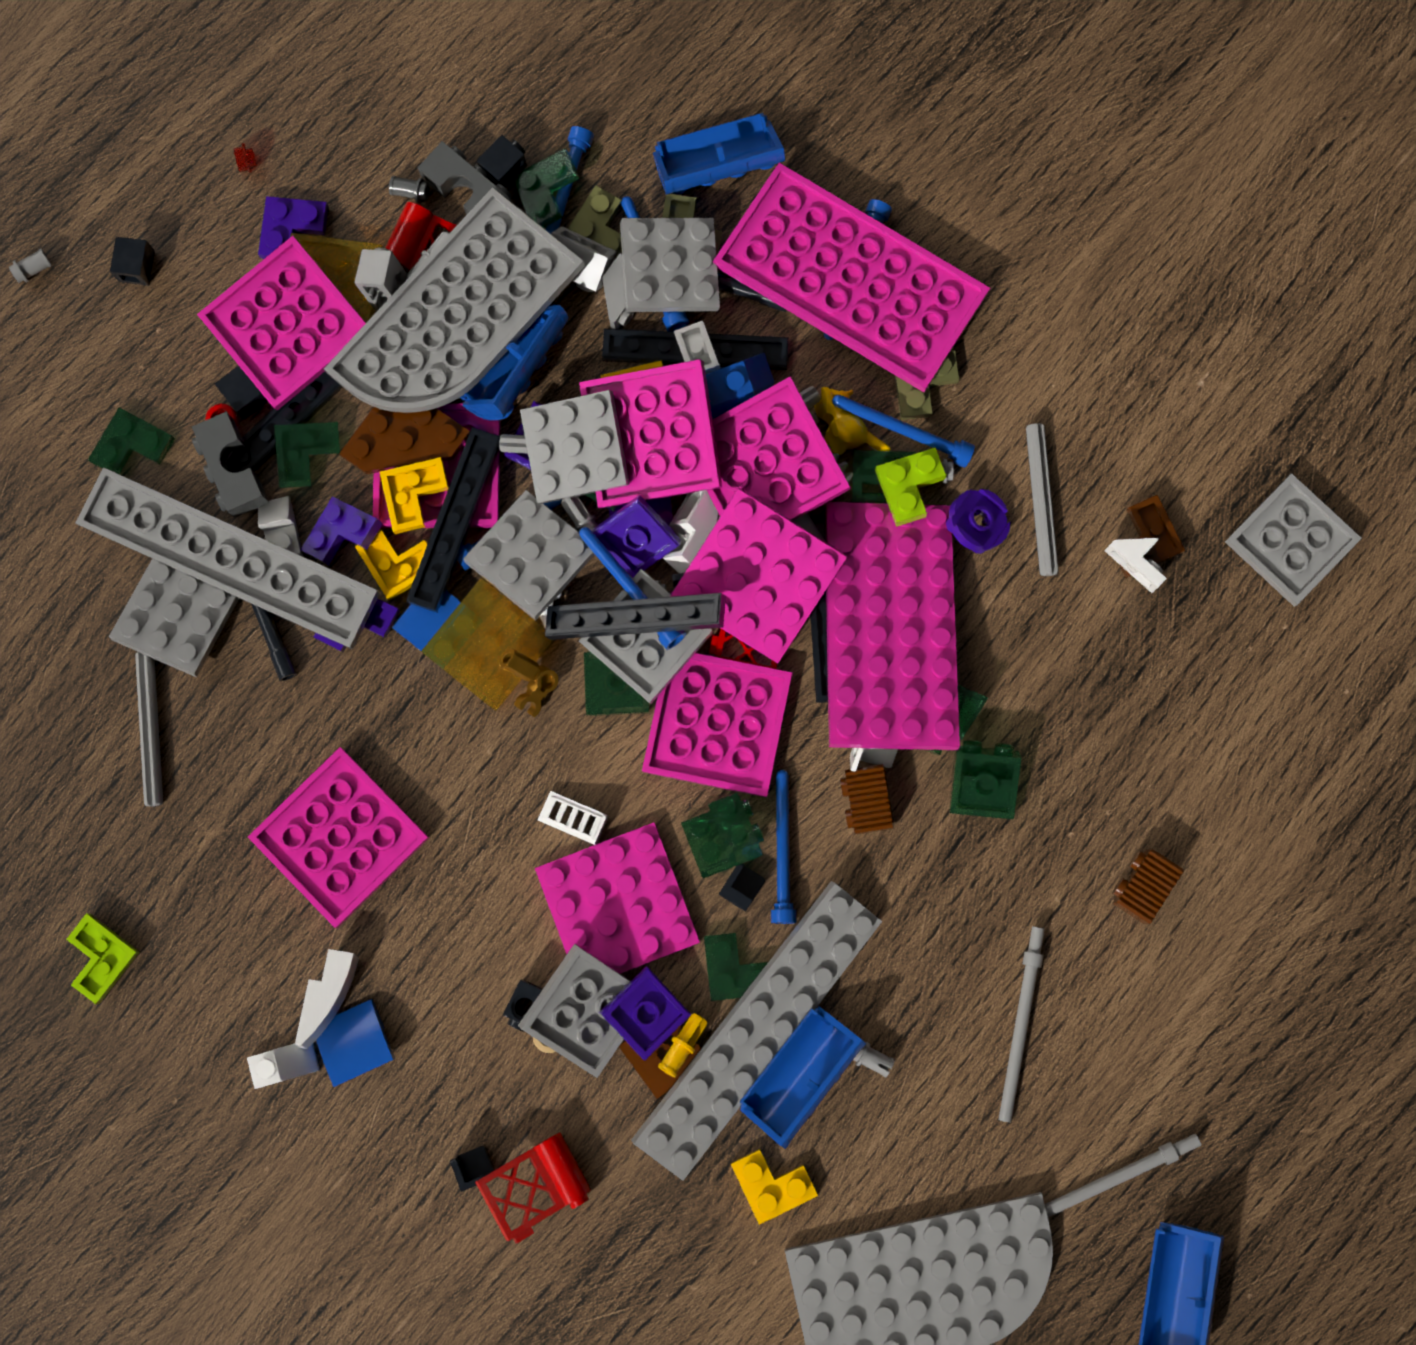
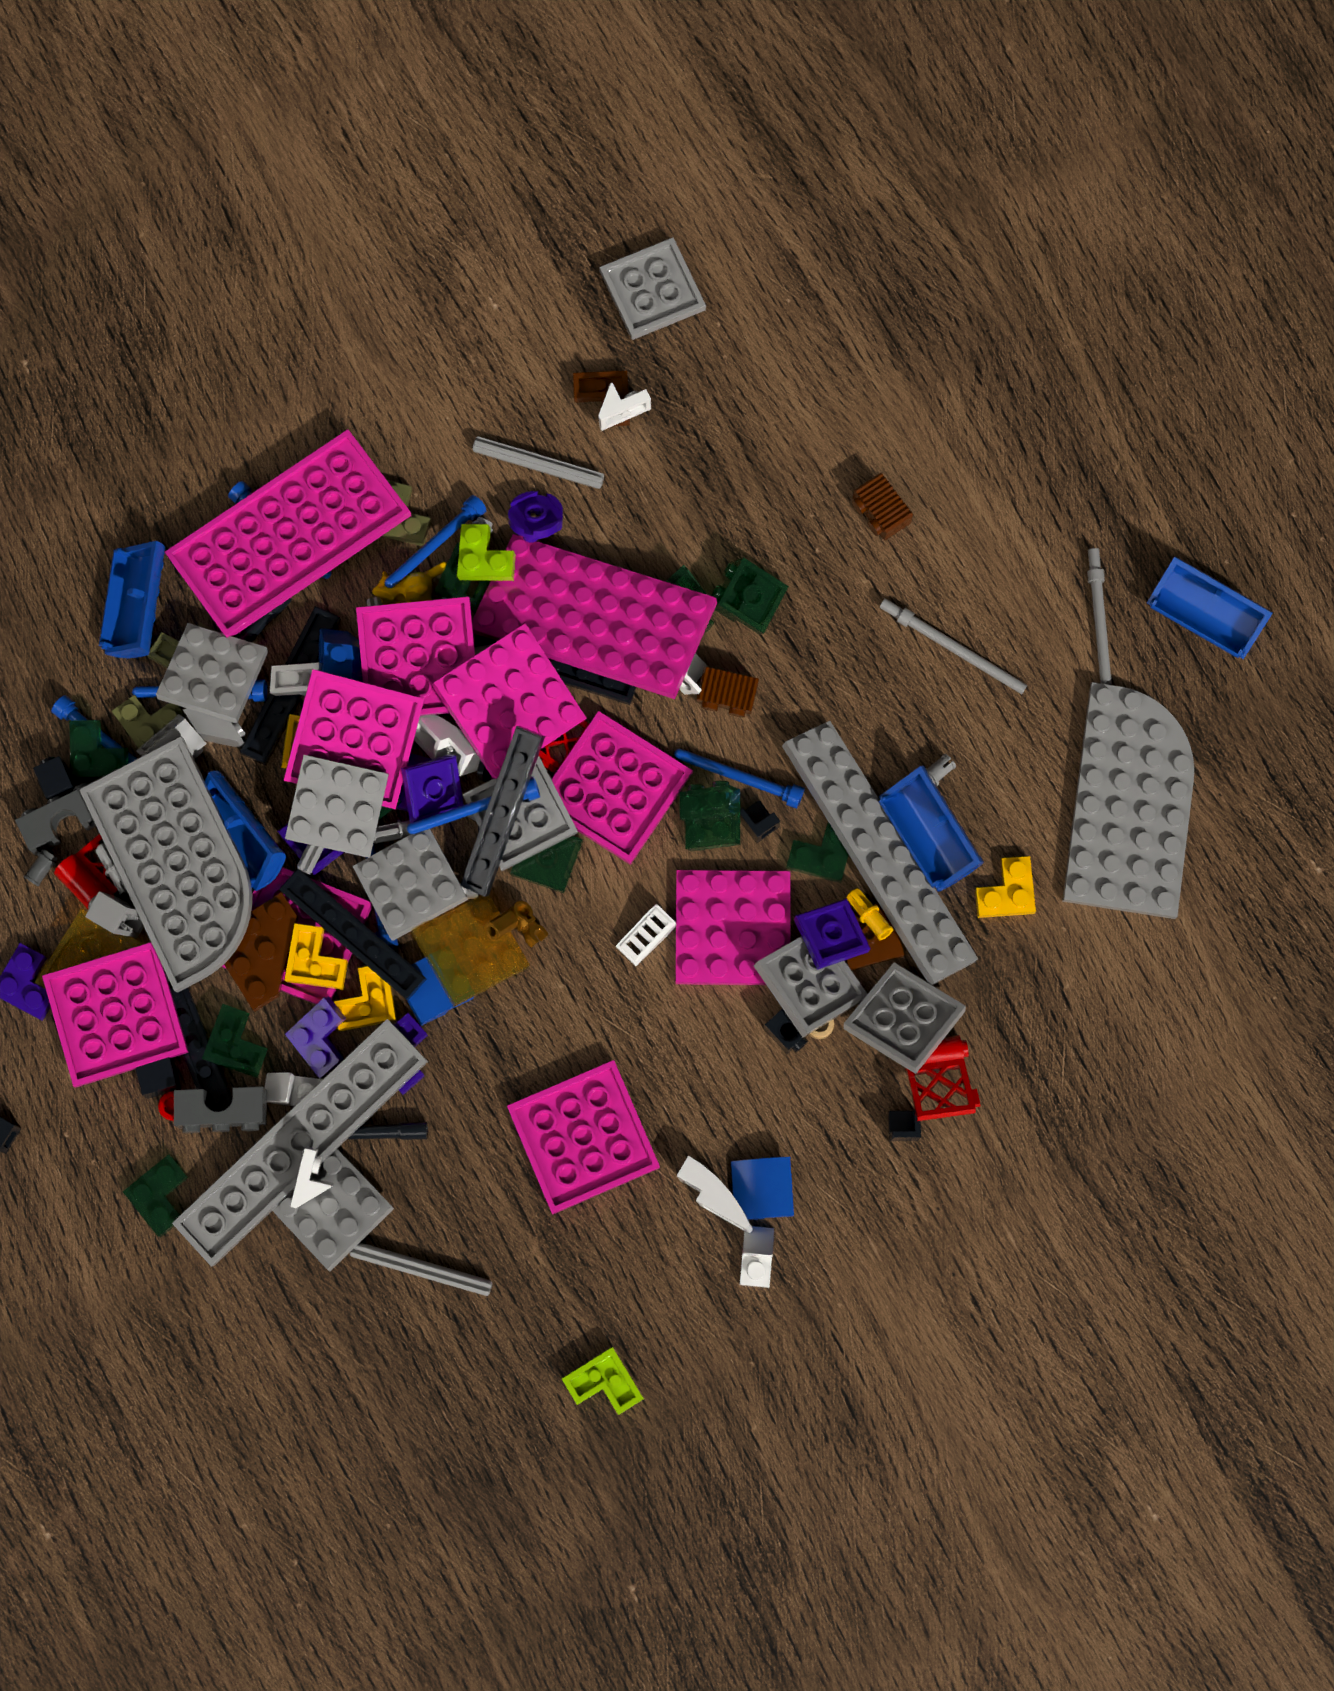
camera: 75 degrees left, 5 degrees down
none -> white slope [290,1146,334,1208]
none -> light grey plate [844,963,966,1074]

